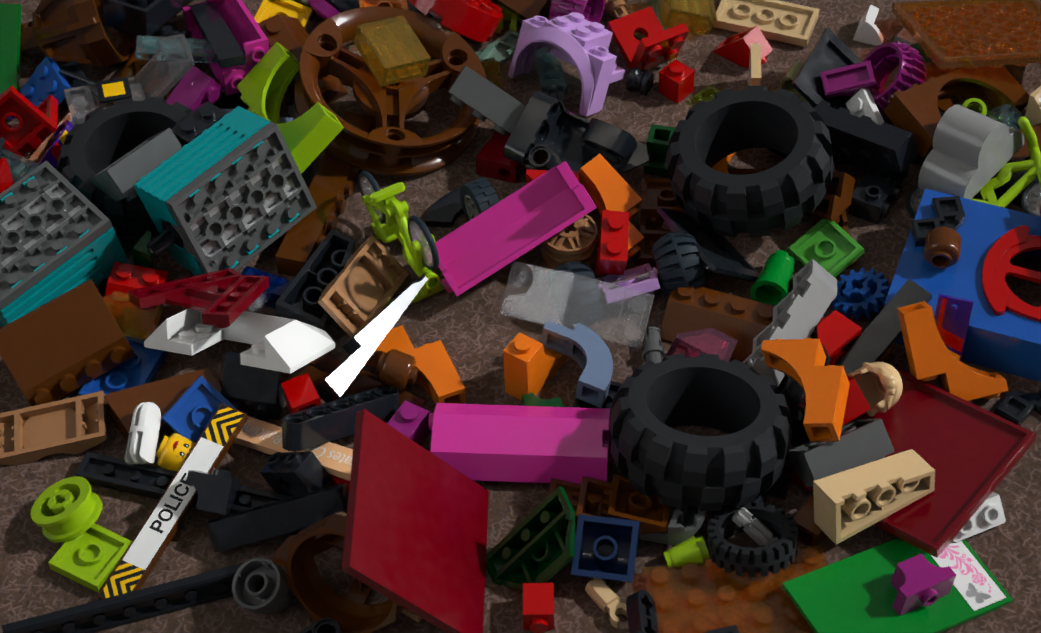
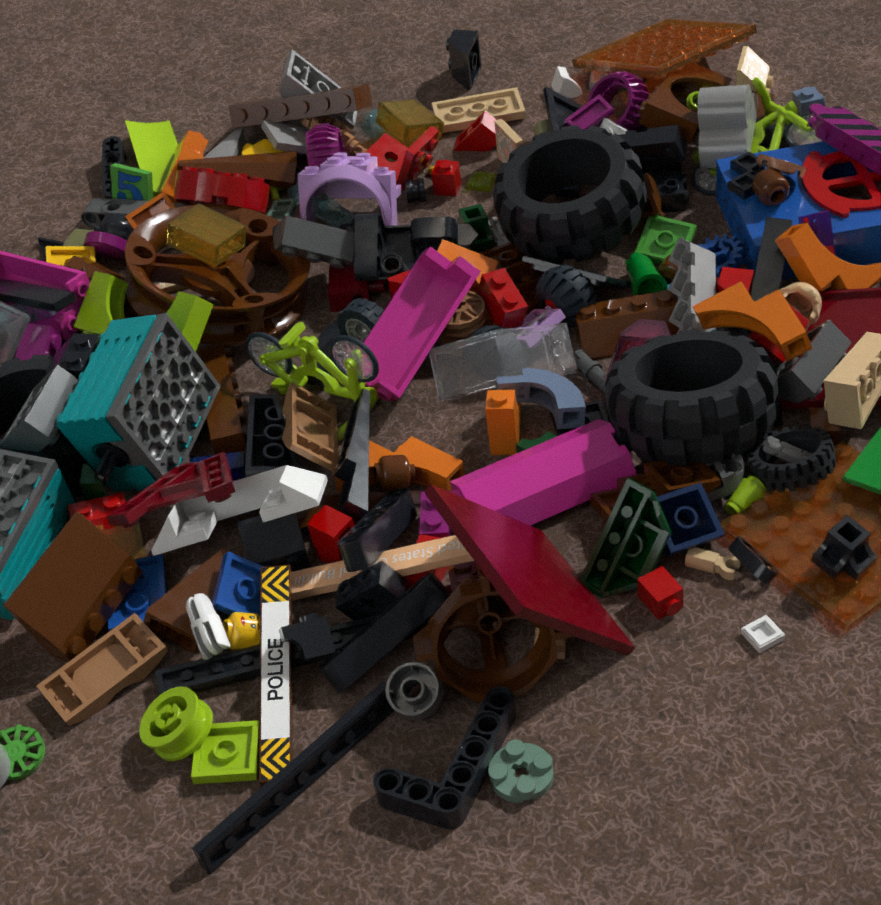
camera: 25 degrees left, 5 degrees down
none -> nougat tile [756,154,807,178]

